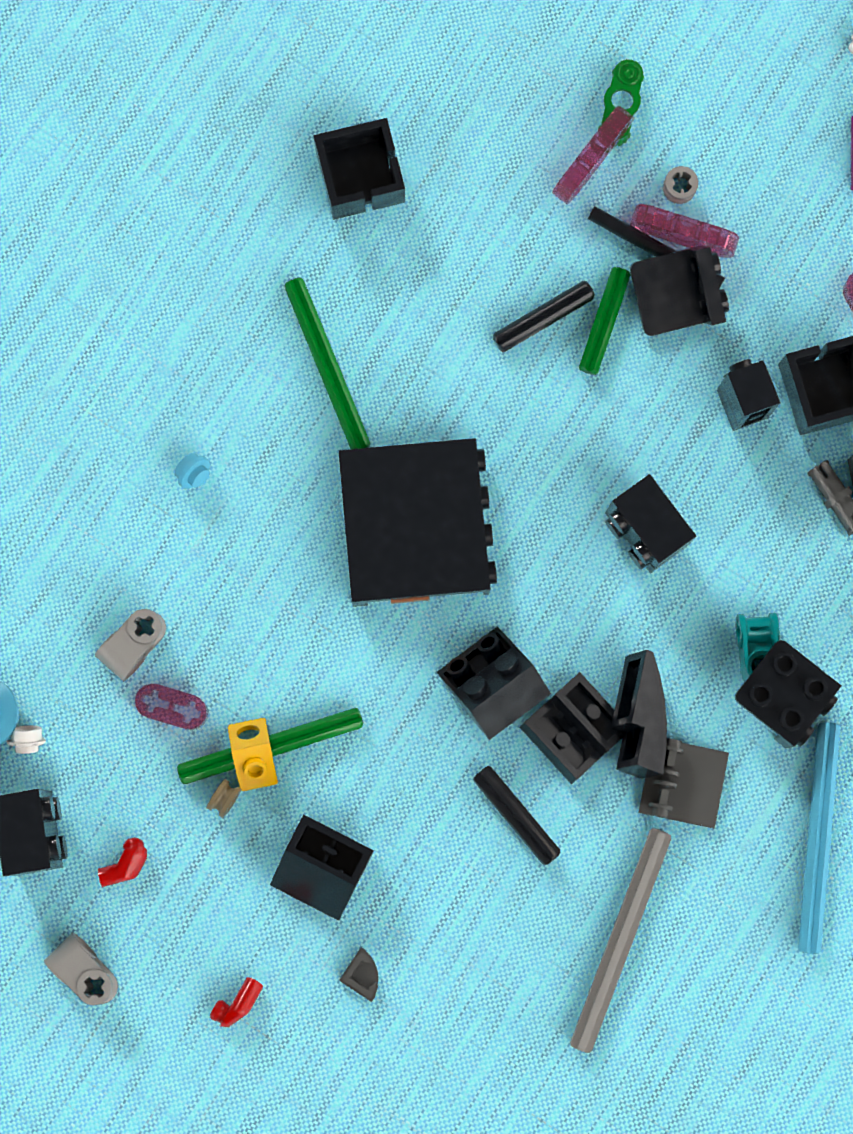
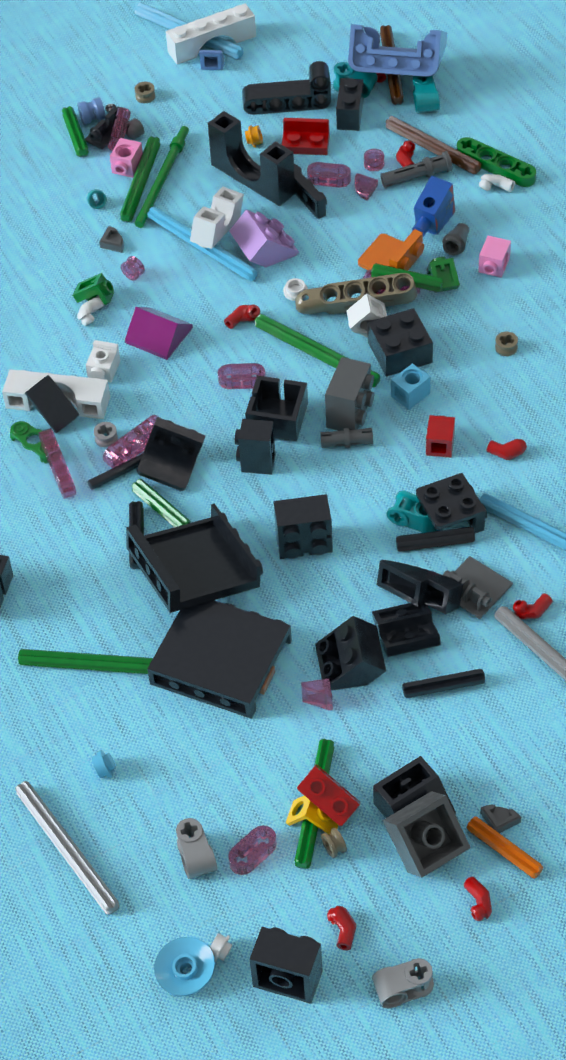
camera: 55 degrees left, 30 degrees down
none -> white arch [2,369,110,419]
none -> light grey axle [15,781,119,915]
none -> black slope [25,375,79,433]
none -> white brick [86,340,121,383]
none -> black panel [126,503,263,613]
none -> red bracket [297,764,360,826]
none -> clear pink slope [301,679,333,711]
none -> dark grey brick [383,791,471,878]
none -> black axle [396,527,475,552]
none -> orange axle [466,816,543,879]
none -> red arm [513,593,553,620]

